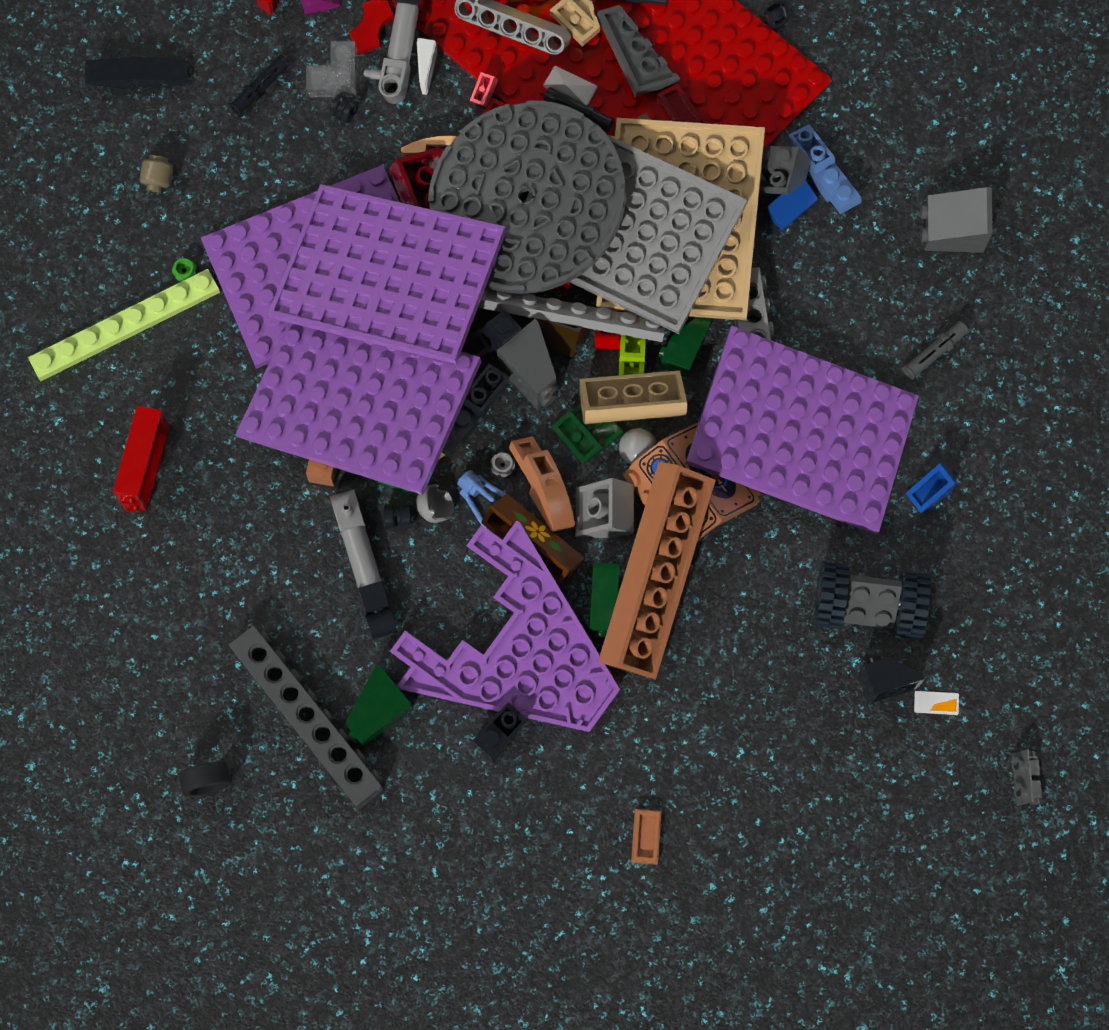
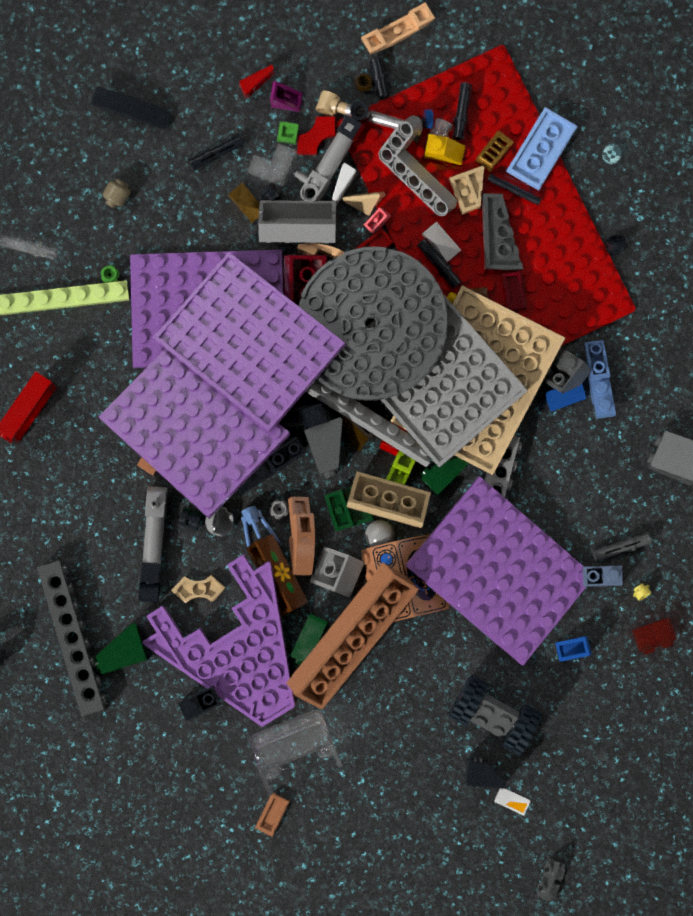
camera: 20 degrees right, 10 degrees up
none -> clear pin [0,234,58,261]
none -> tan tile [171,575,226,603]
none -> pearl gold slope [228,183,260,223]
none -> clear windscreen [250,710,342,796]
none -> light grey piece [258,200,336,243]
none -> bright green plate [277,121,299,144]
none -> tan slope [343,192,385,216]
none -> sand blue slope [582,566,623,587]
none -> clear red brick [631,618,677,655]
none -> light yellow plate [633,584,651,601]

